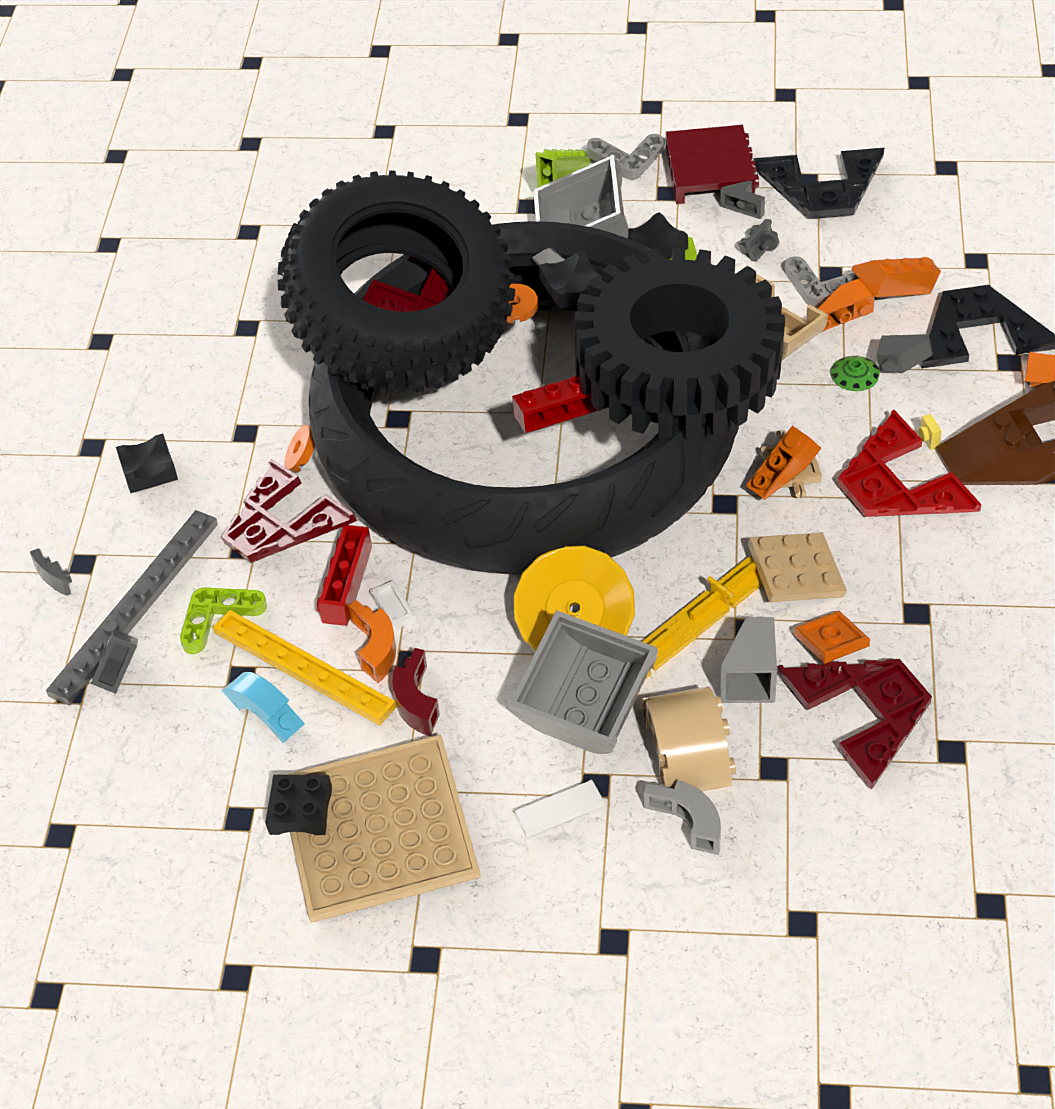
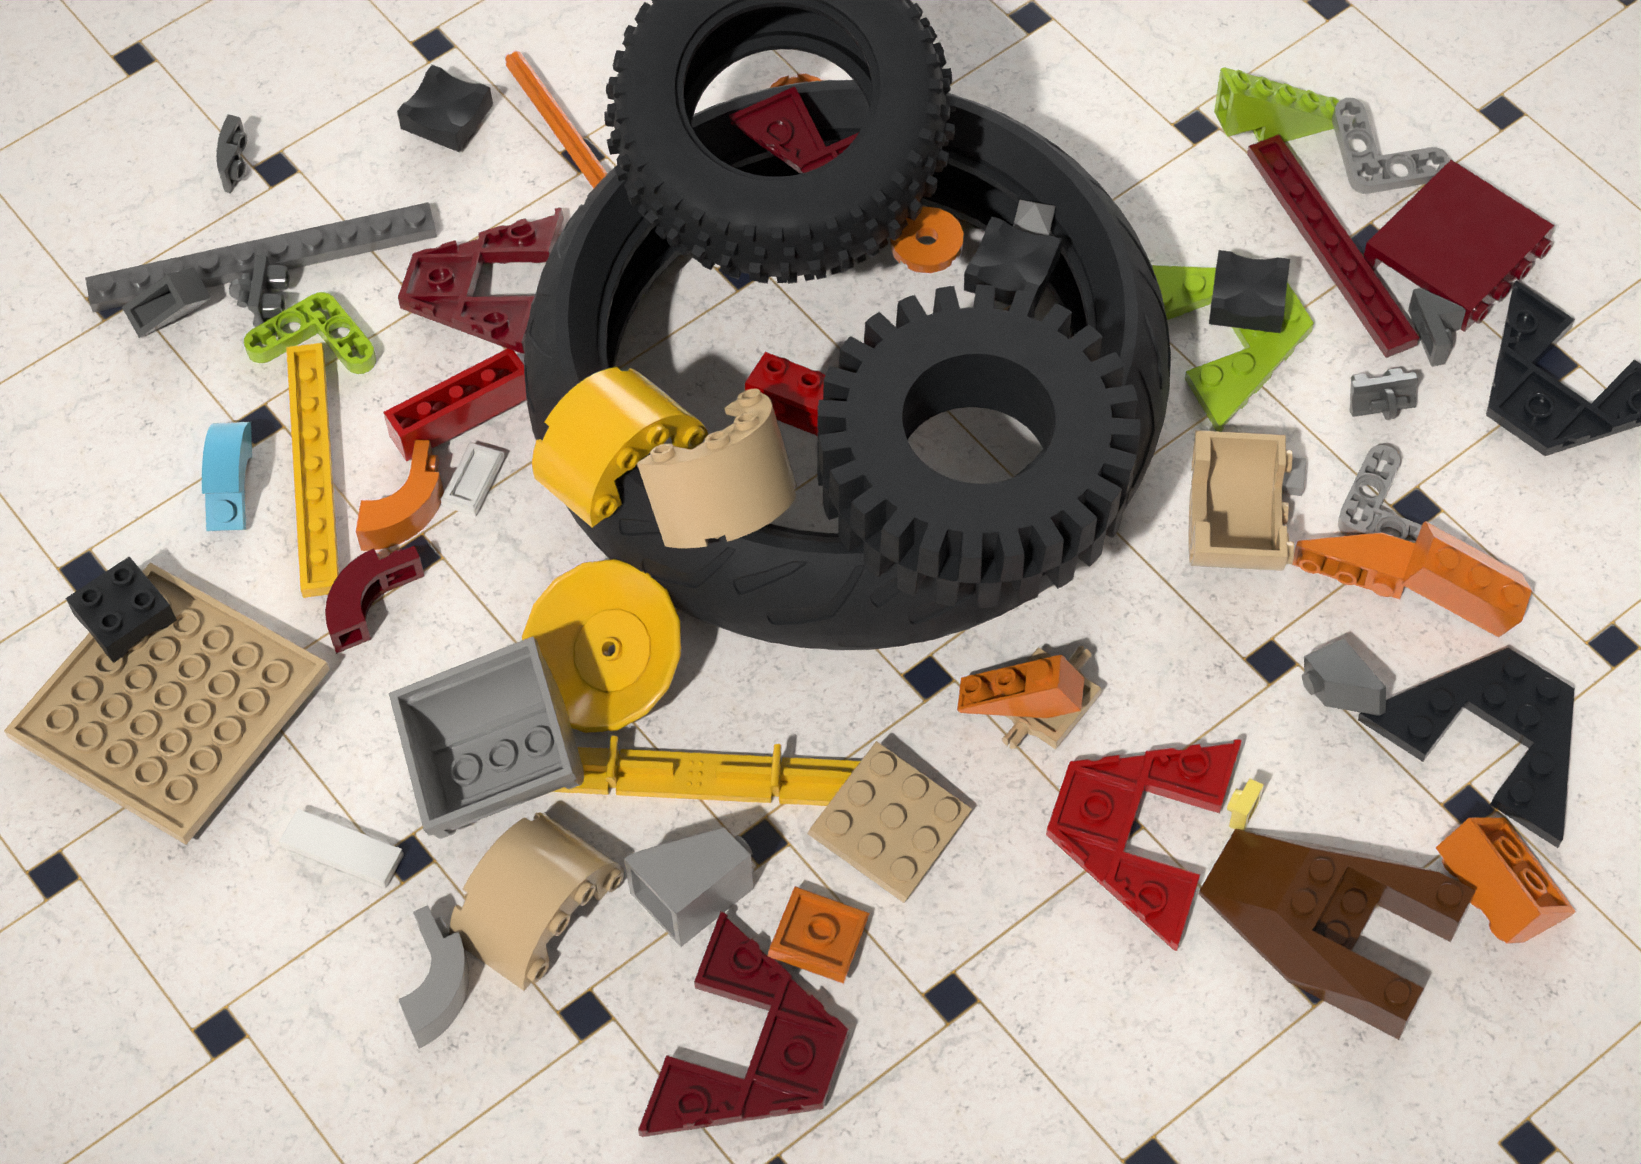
camera: 45 degrees right, 10 degrees up
light grey container [534,155,628,238] -> none
bright green dish [831,356,880,391] -> none
none -> dark grey hips [229,255,290,327]
none -> orange axle [505,51,608,188]
none -> yellow cylinder [532,367,709,528]
none -> tan cylinder [637,389,797,548]
none -> dark red plate [1247,134,1419,358]

